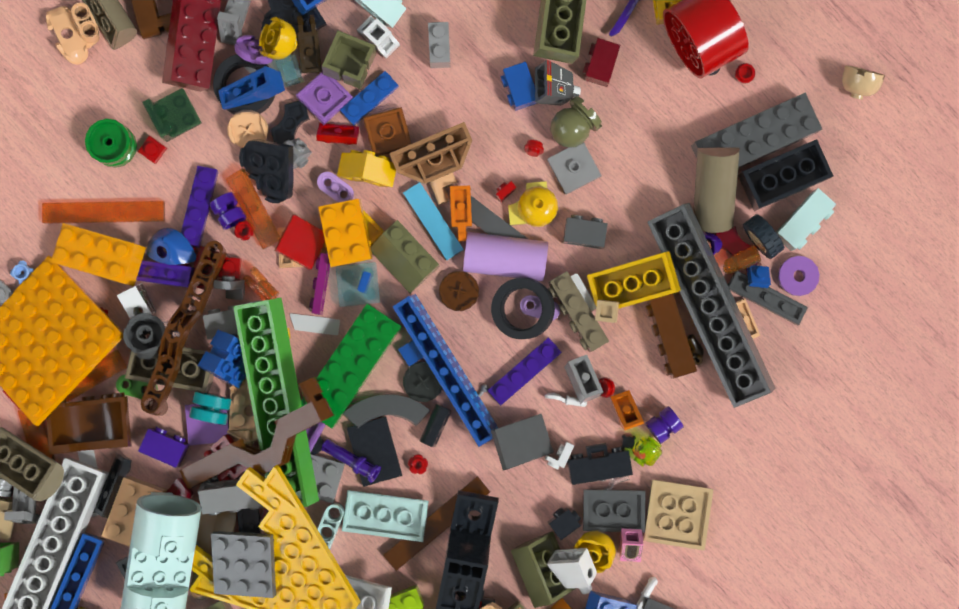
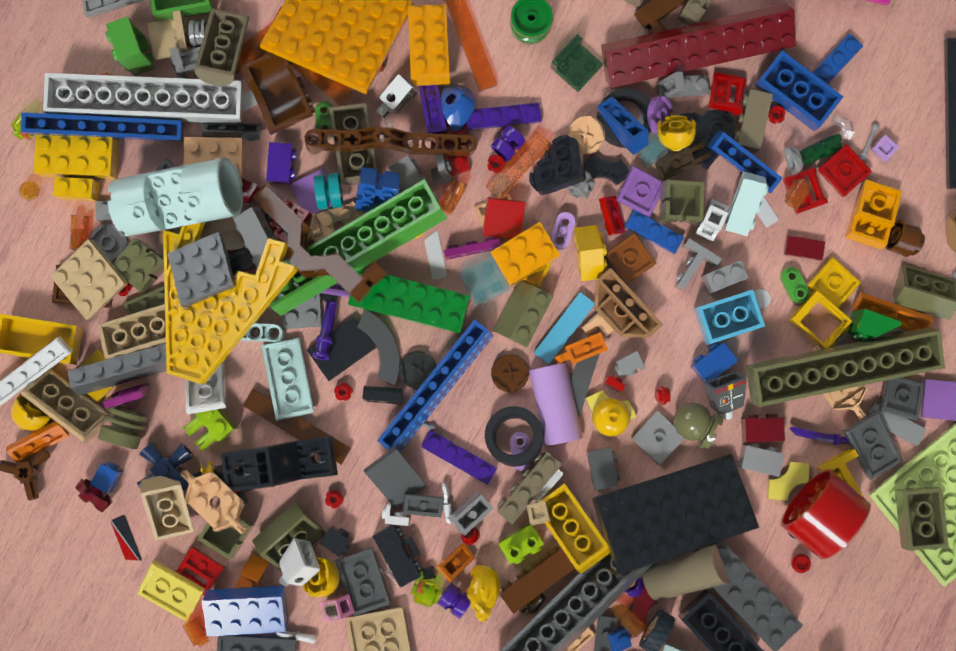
camera: 75 degrees right, 0 degrees up
dark grey brick [123,313,166,360] -> none
red plate [138,136,167,164] -> none
blue tile [357,271,372,294] -> none
blue tile [398,340,423,366] -> none
none -> red plate [325,489,344,509]
none -> dark grey plate [402,493,444,517]
none -> yellow piece [467,565,501,622]
none -> lime brick [498,523,544,565]
none -> black plate [592,454,760,576]
none -> light grey brick [614,351,646,377]
none -> light grey bracket [675,238,722,291]
none -> medium azure brick [694,290,765,345]
none -> light grey brick [738,442,784,477]
none -> white sticker [754,289,771,309]
none -> light yellow tile [767,462,810,501]

